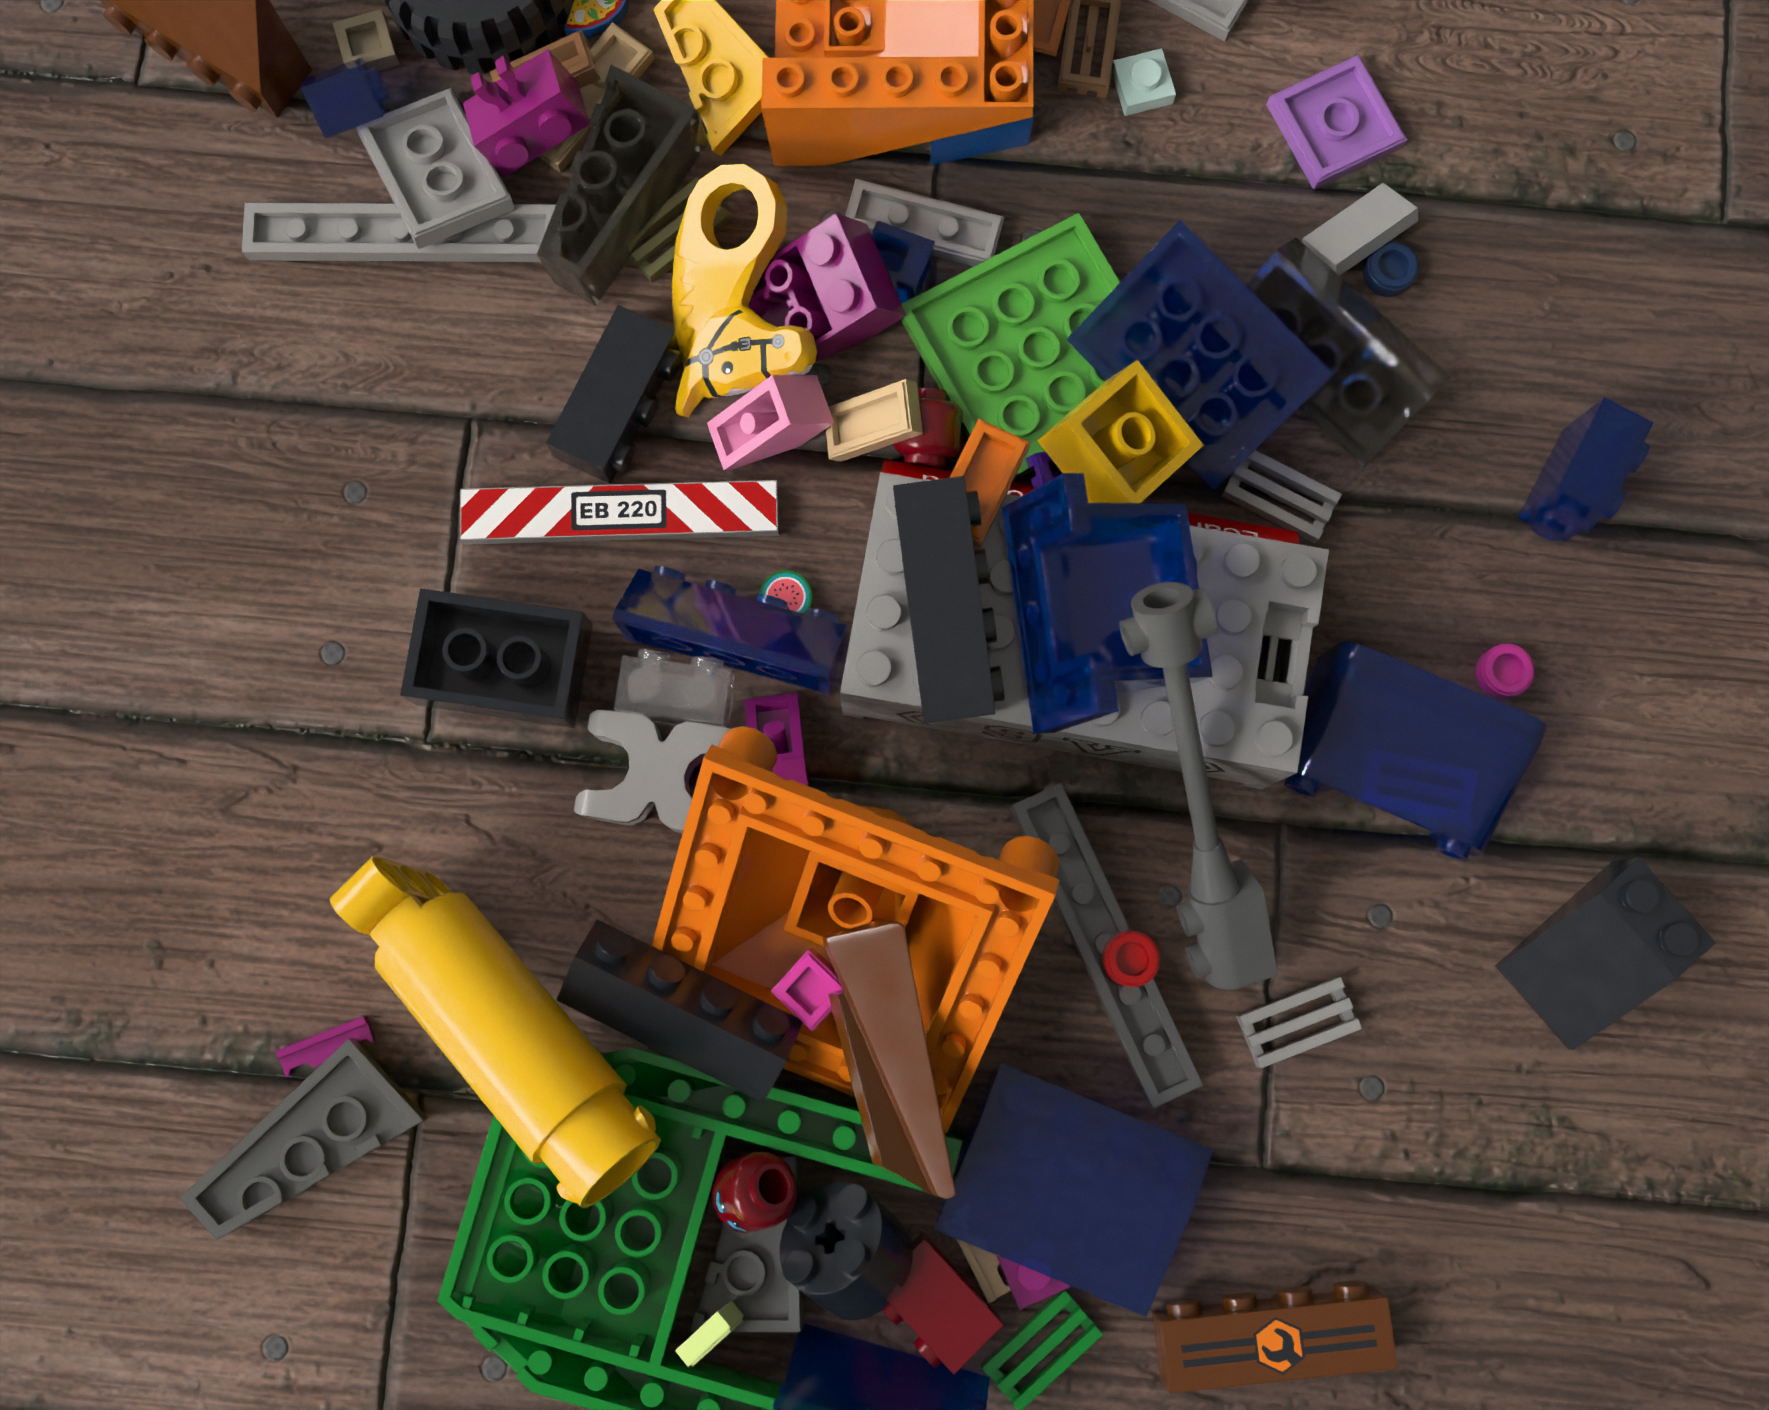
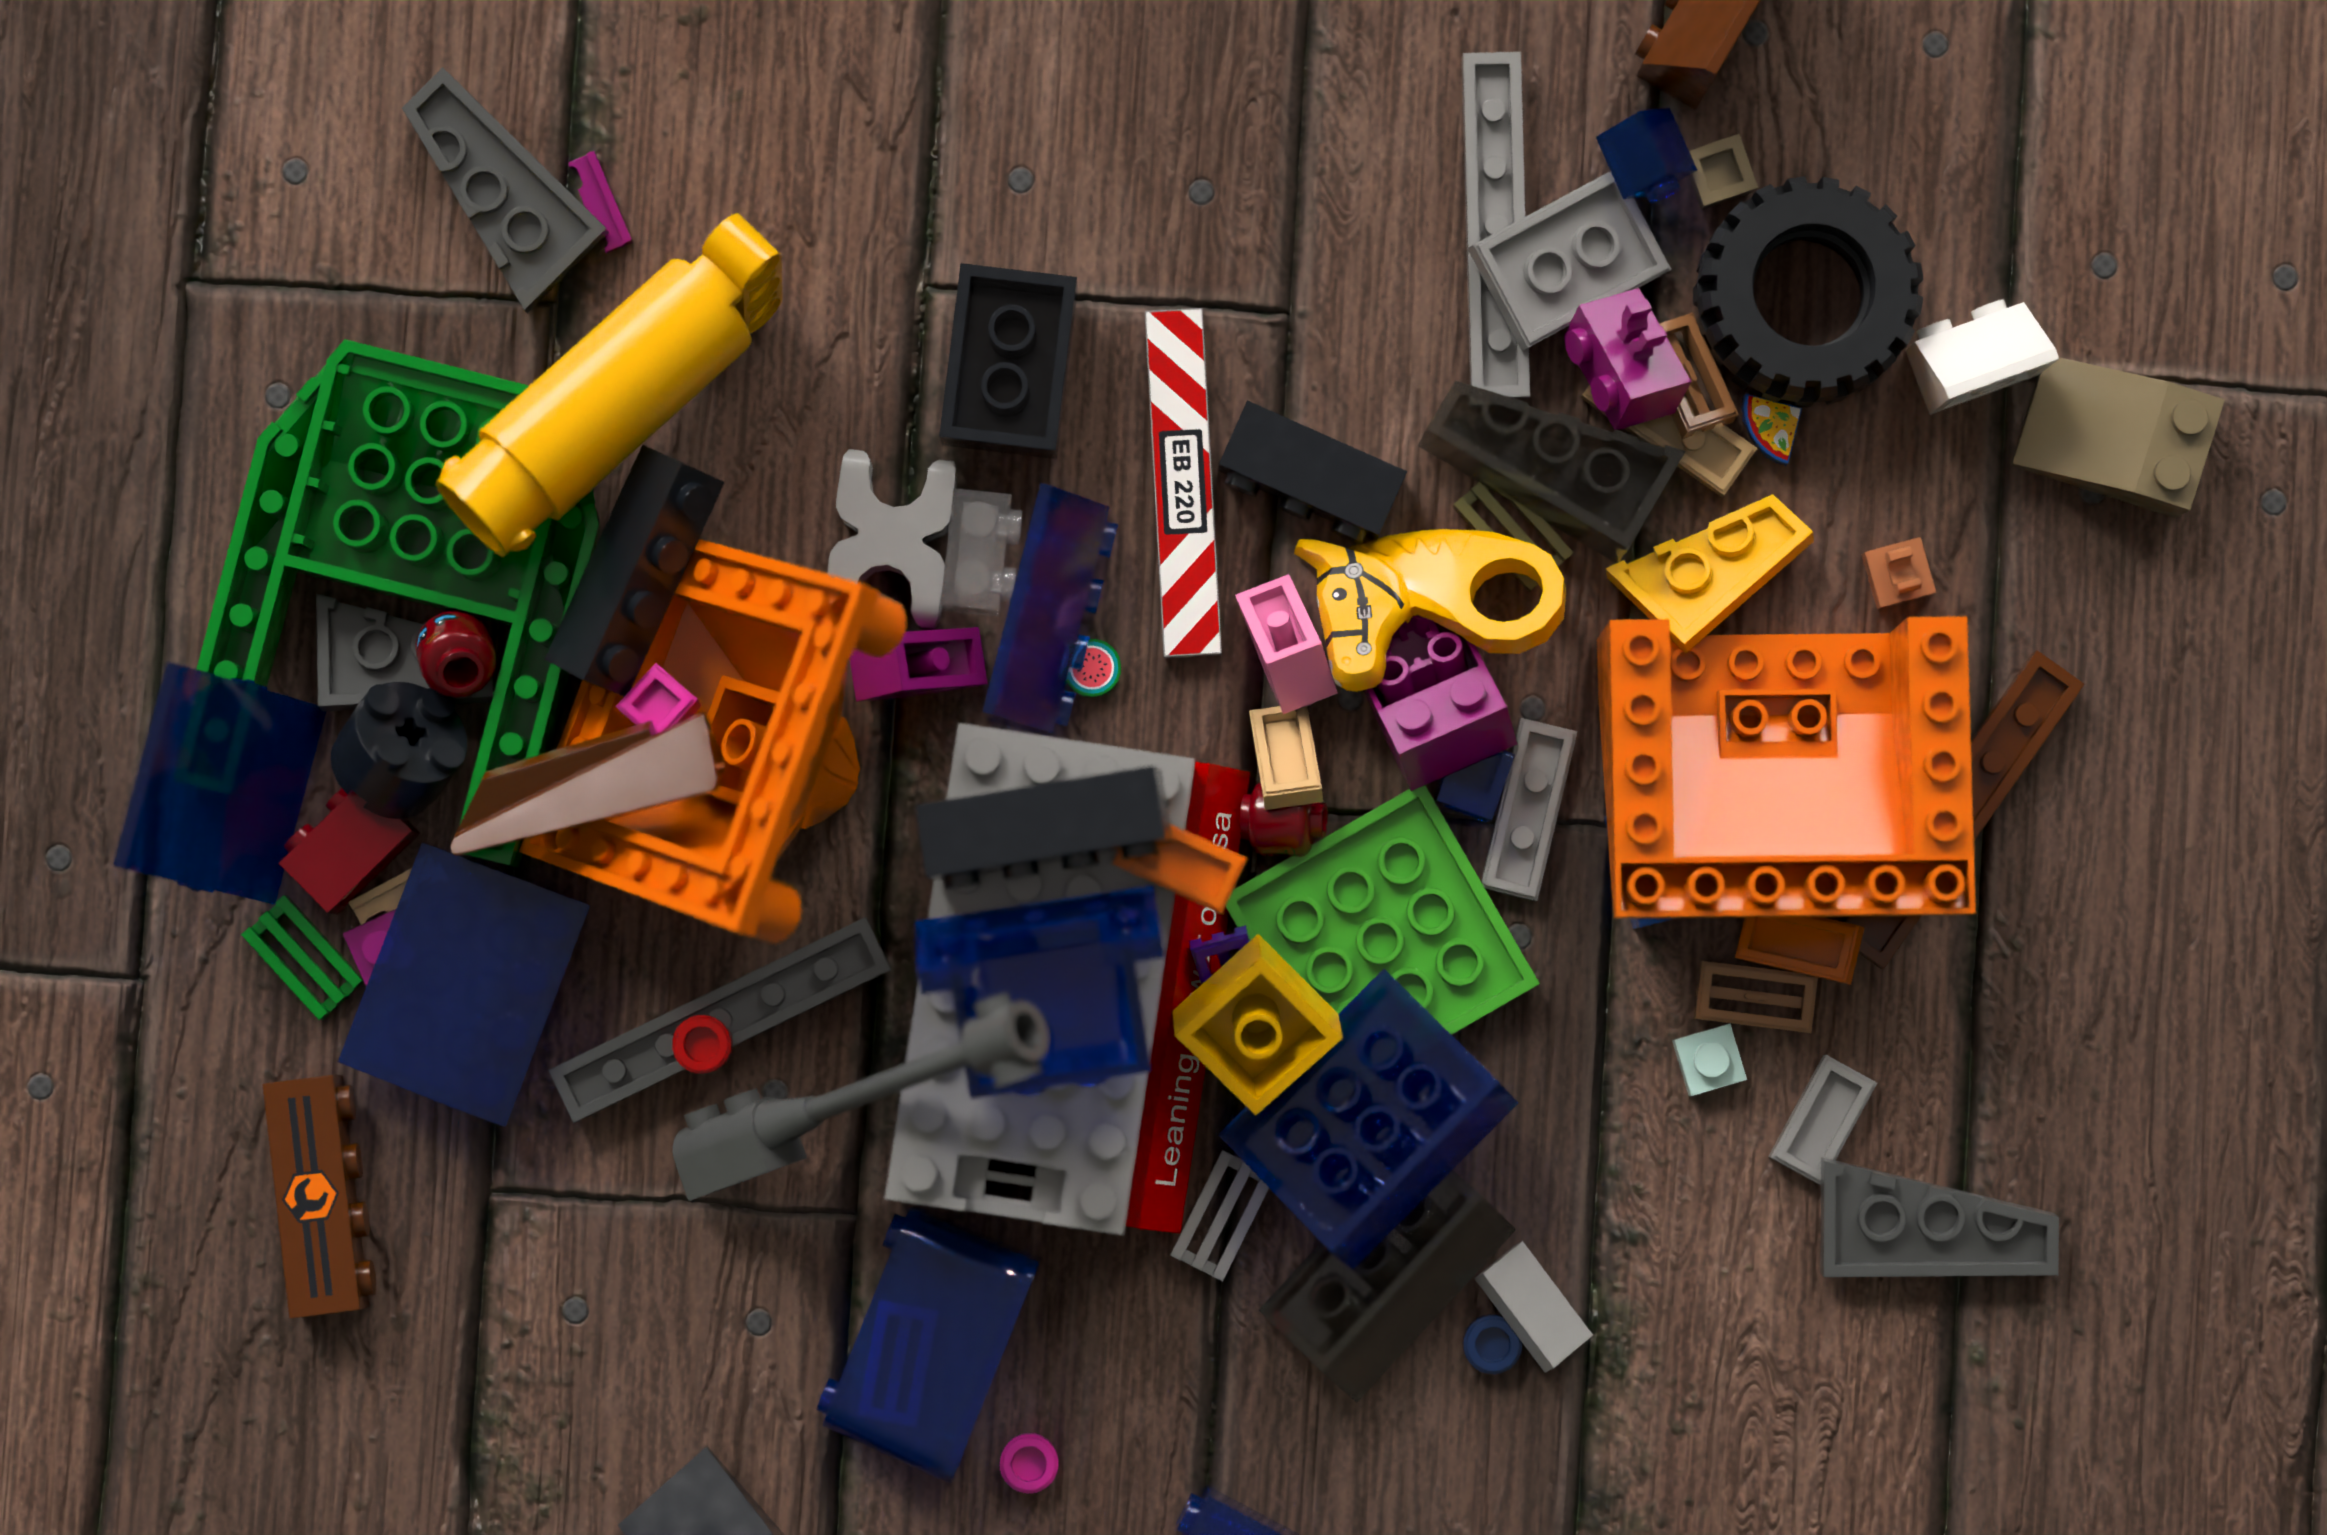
camera: 90 degrees right, 5 degrees up
yellowish green tile [675,1301,744,1367] -> none
light grey tile [1236,977,1362,1069] -> none
medium lavender tile [1266,55,1407,190] -> none

